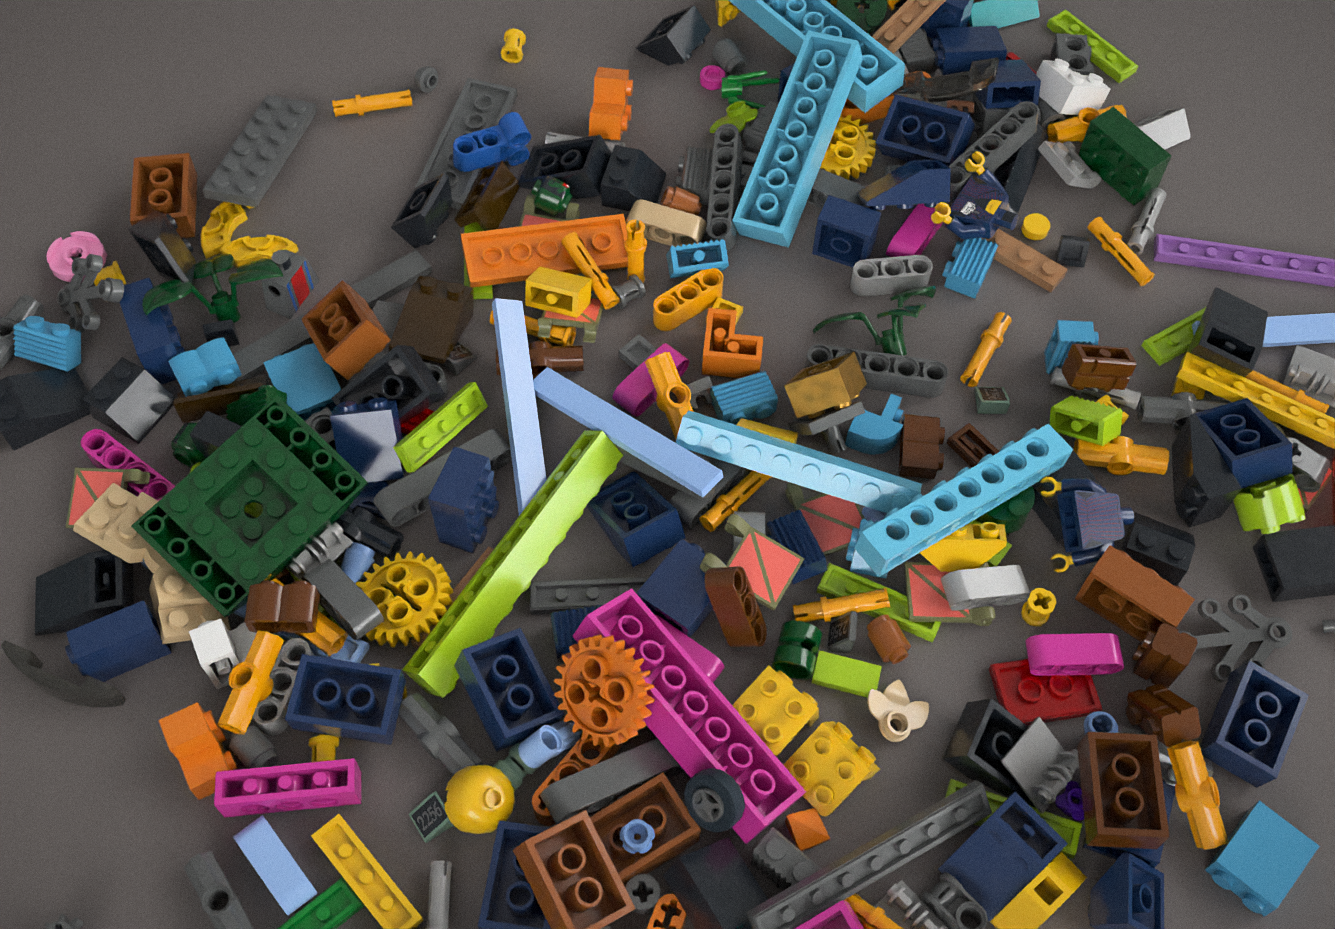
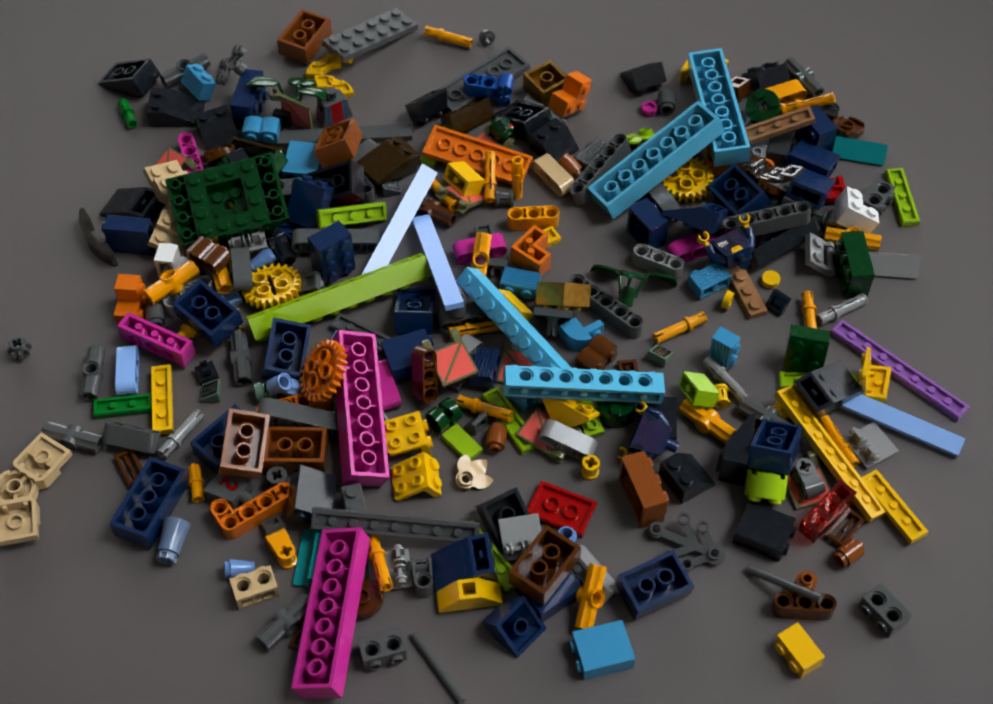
camera: 35 degrees right, 5 degrees down
bright pink plate [46,231,107,283] -> none
yellow bush [94,260,127,286] -> none
black slope [128,210,196,284] -> none
yellow cylinder [444,764,515,834] -> none
yellow bush [501,28,526,63] -> none
medium blue plate [620,819,655,854] -> none
dark azure brick [666,239,729,278] -> none
black wheel [684,768,745,833] -> none
green plant [722,70,780,109] -> none
orange slope [785,808,830,852] -> none
dark pink beam [1025,633,1124,676] -> none
reddish brown brick [1061,344,1137,392] -> none
reddish brown brick [1126,683,1201,747] -> none
reddish brown brick [1131,622,1198,688] -> none
none -> black tile [194,360,219,386]
none -> reddish brown tile [200,143,234,163]
none -> flag [268,88,313,129]
none -> dark grey tile [301,270,324,294]
none -> pearl gold brick [523,60,566,106]
none -> yellow tile [721,290,735,310]
none -> dark green brick [783,324,830,373]
none -> yellow bracket [858,347,891,403]

